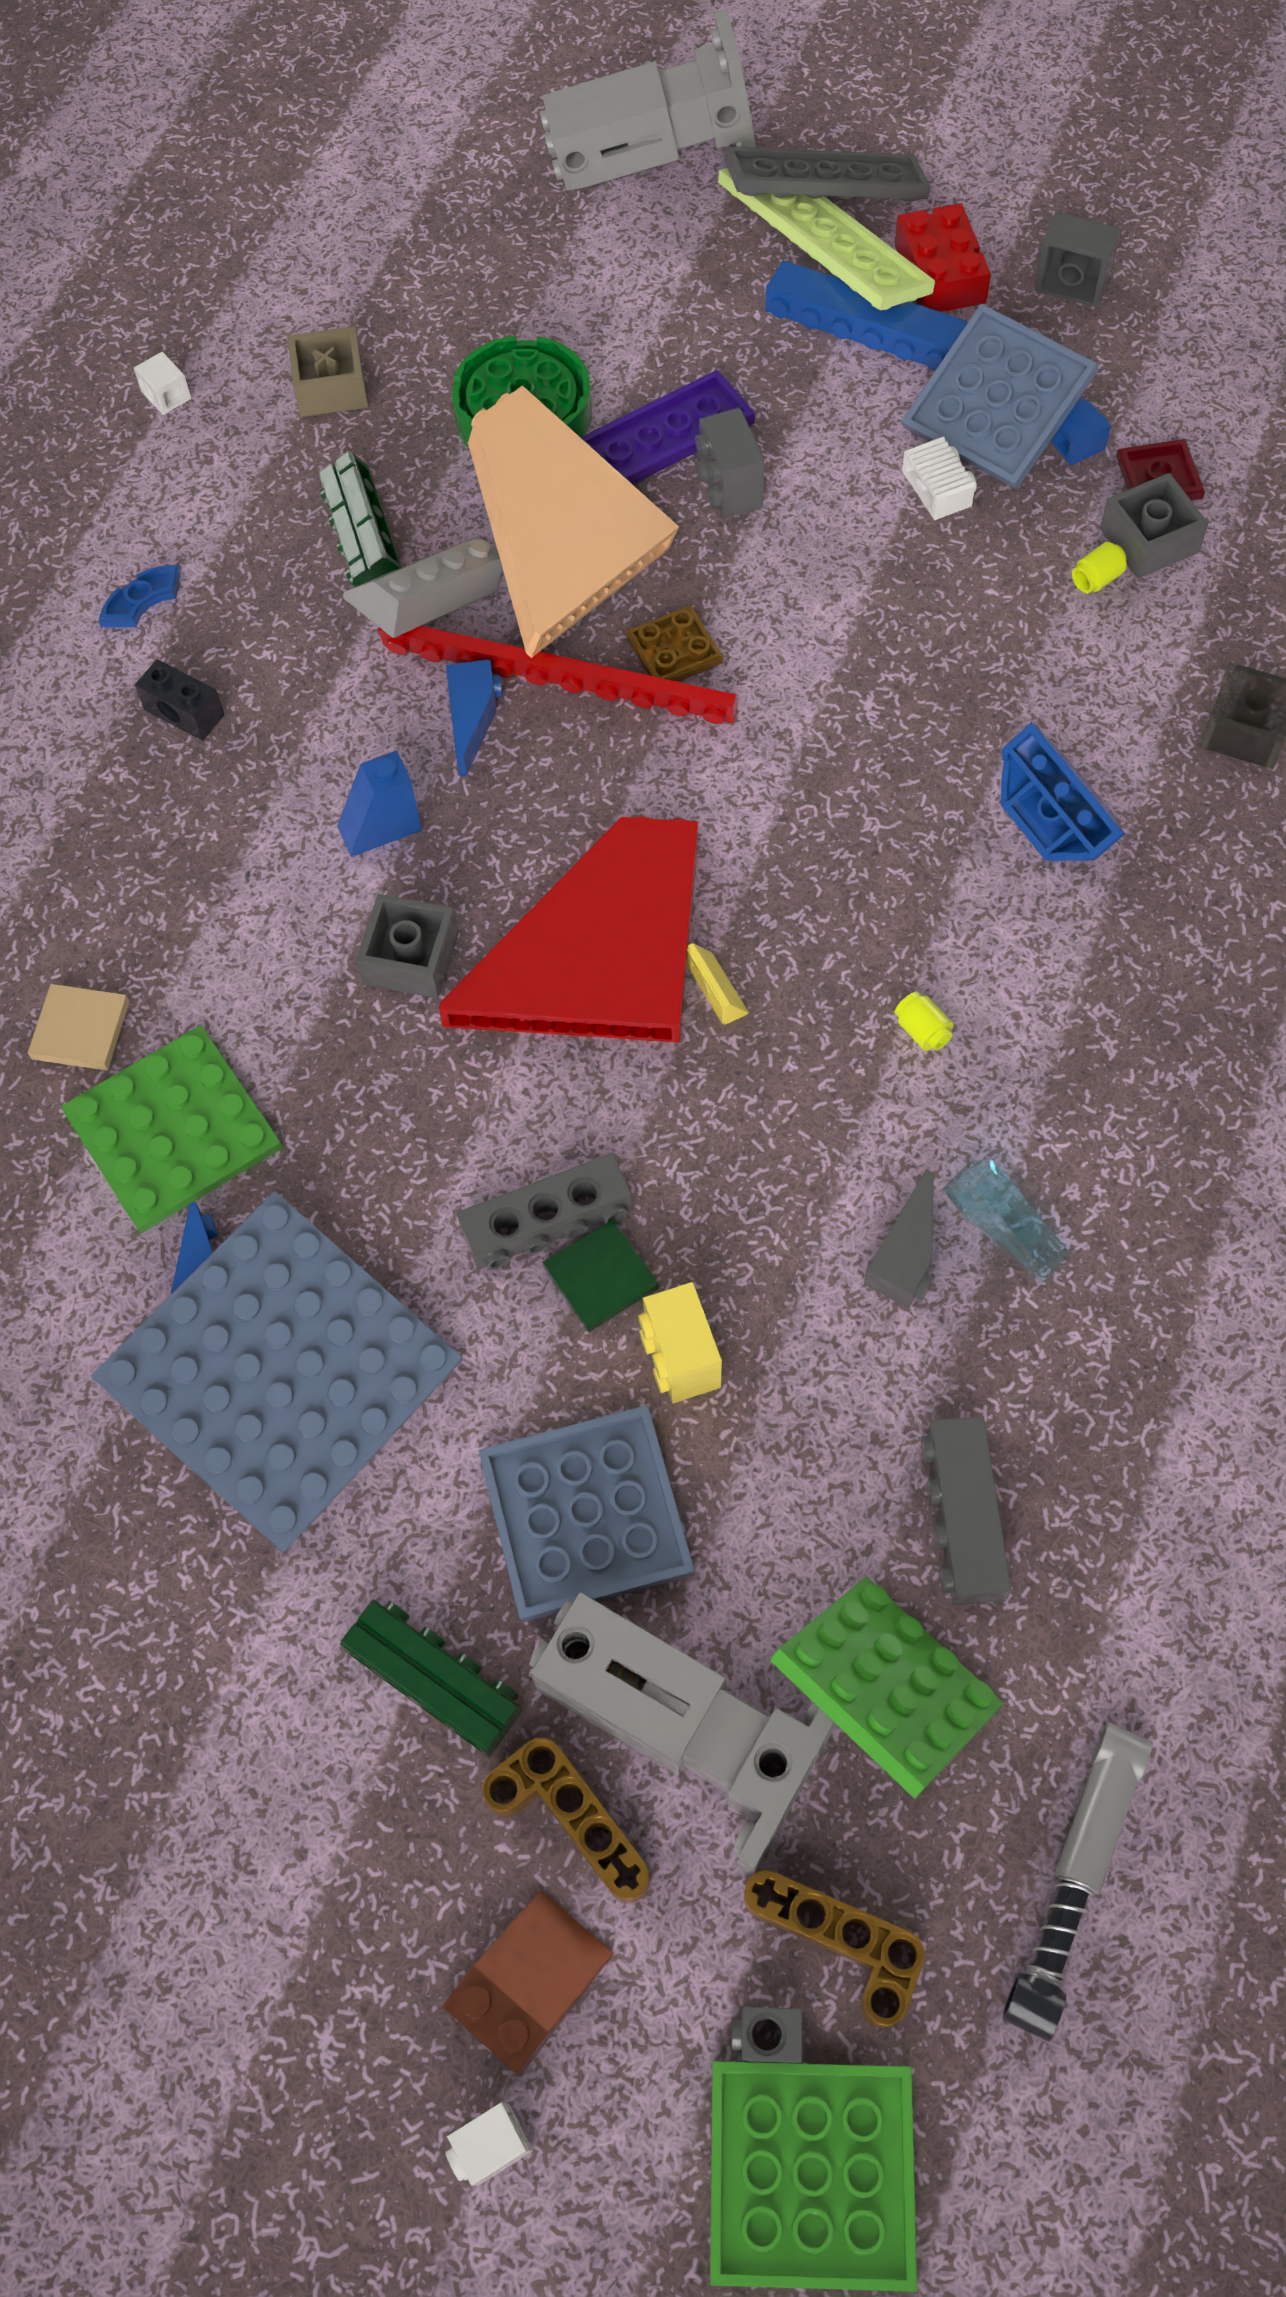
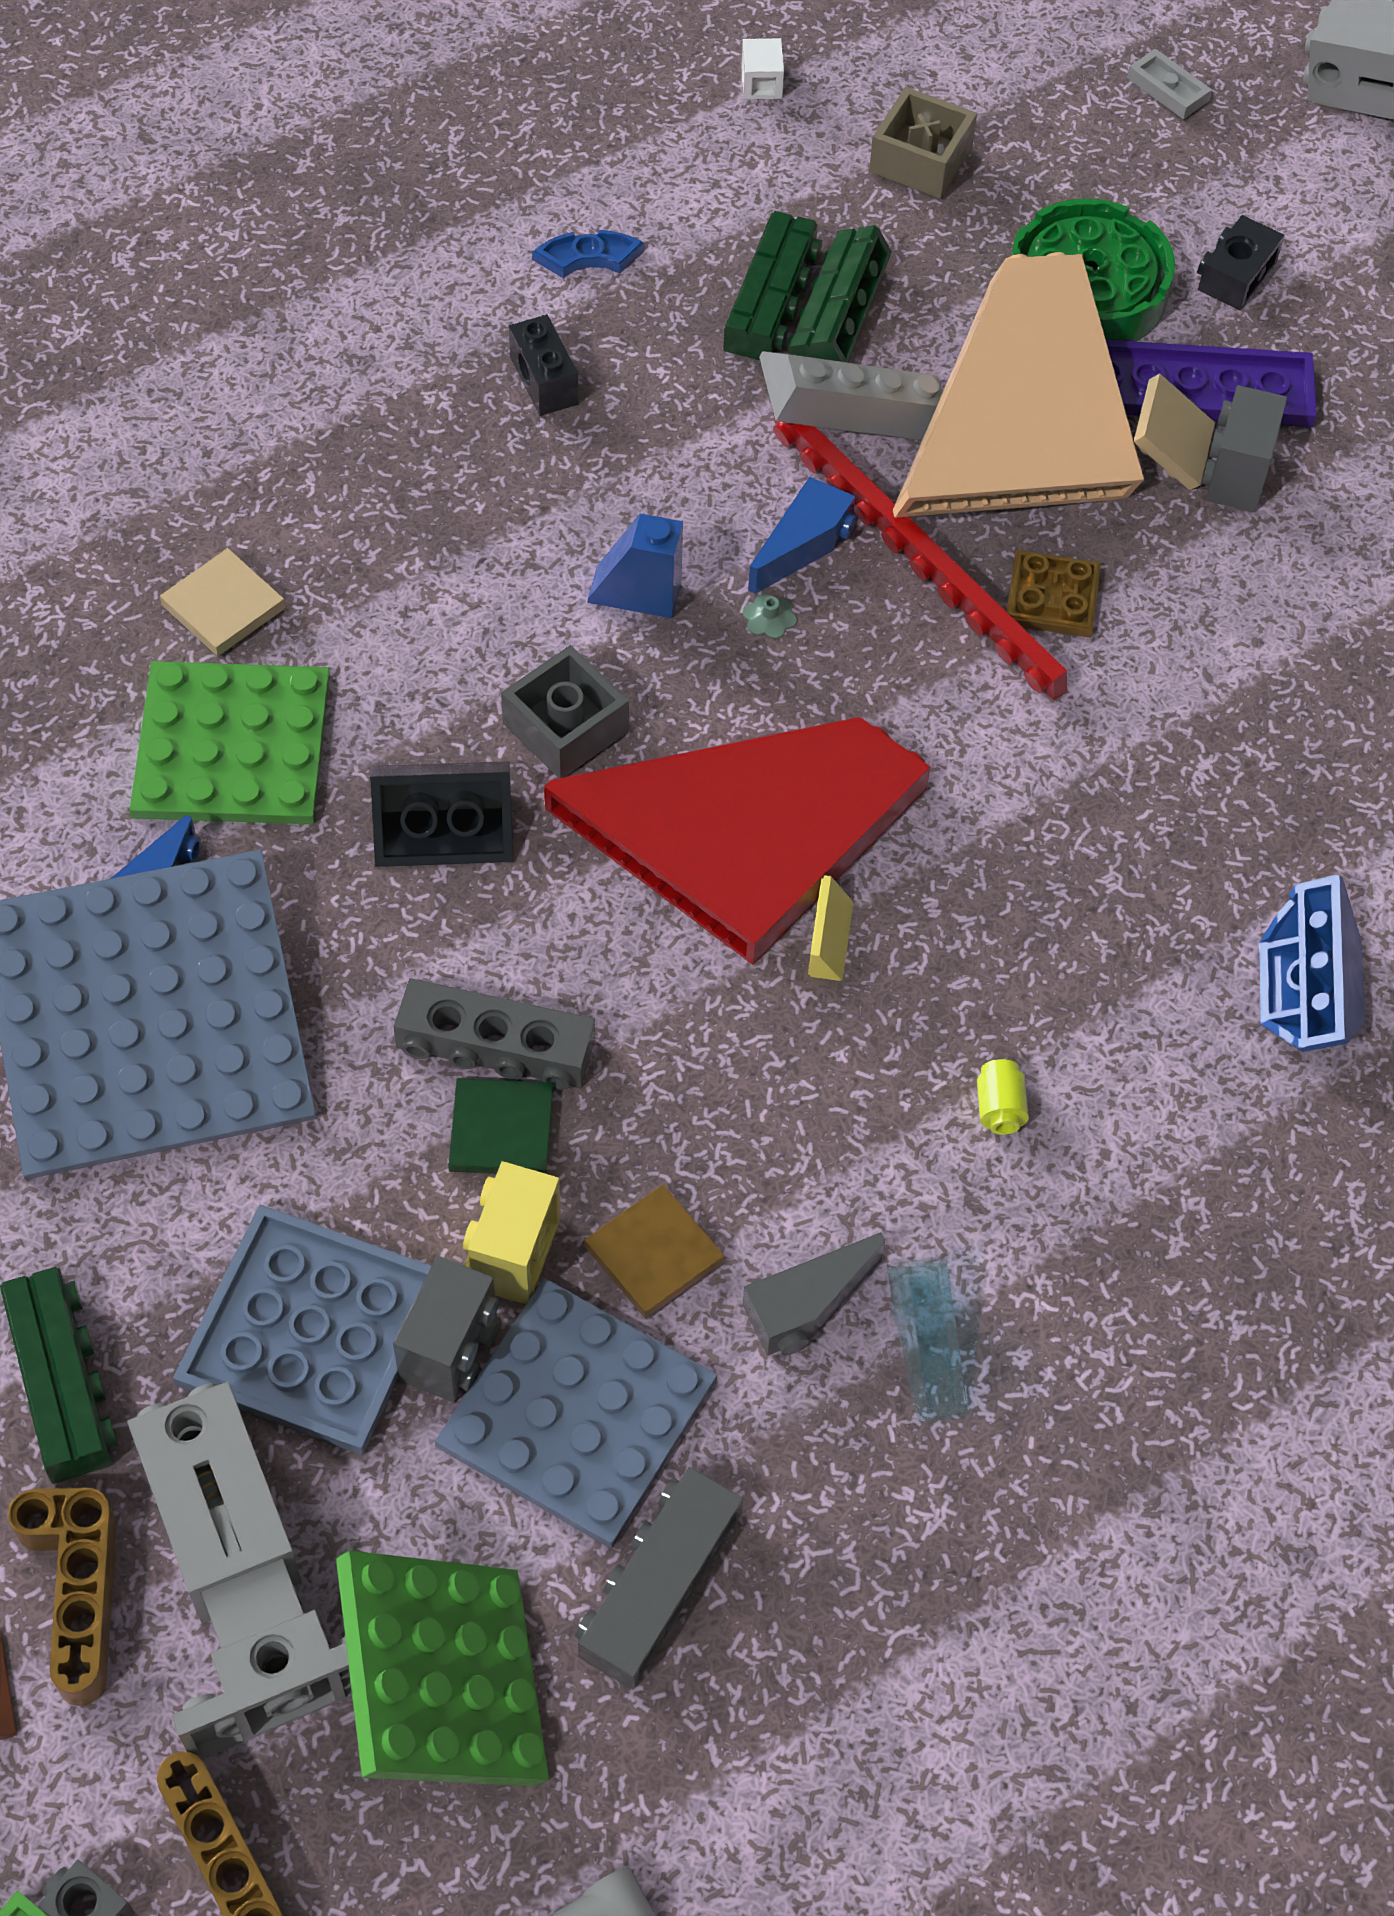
camera: 30 degrees right, 5 degrees down
none -> black slope [370,761,513,867]
none -> dark grey brick [393,1255,501,1403]
none -> sand blue plate [435,1278,717,1549]
none -> pearl gold tile [584,1184,725,1319]
none -> dark green brick [723,211,822,360]
none -> sand green plant [743,594,797,639]
none -> light grey plate [1127,48,1212,120]
none -> tan tile [1134,374,1215,490]
none -> black brick [1197,215,1285,310]

